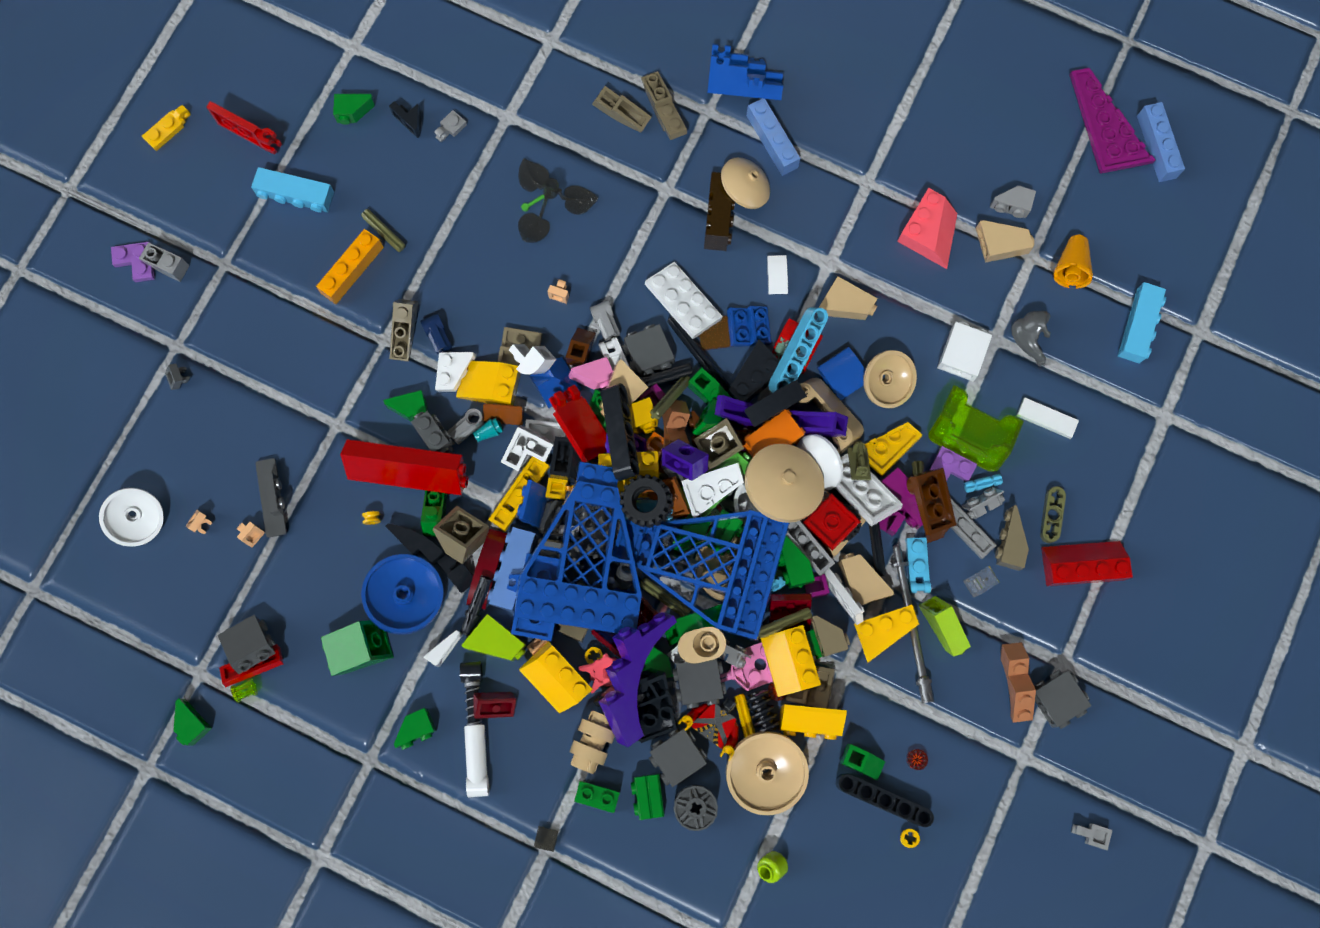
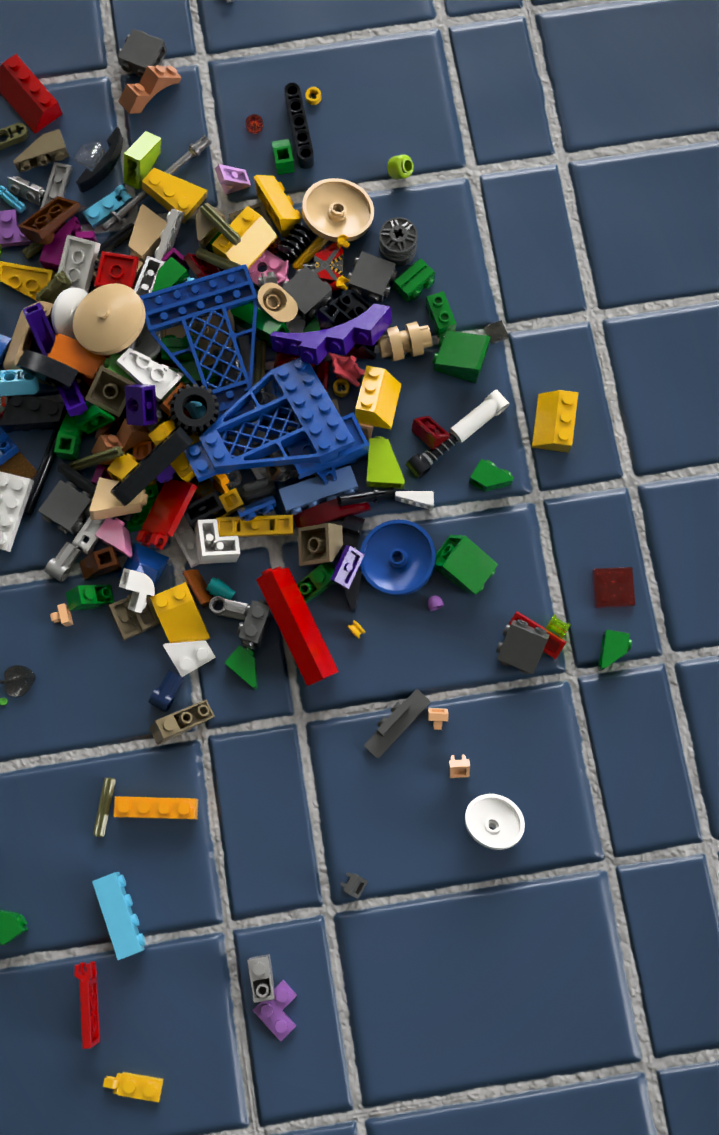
camera: 120 degrees left, 0 degrees up
none -> green slope [66,584,114,611]
none -> black slope [76,127,123,193]
none -> olive axle [200,203,241,246]
none -> lavender slope [215,164,251,194]
none -> plate [330,545,365,589]
none -> medium lavender hinge [428,595,444,611]
none -> green slope [432,331,491,384]
none -> yellow slope [531,390,578,453]
none -> clear red plate [593,567,636,608]

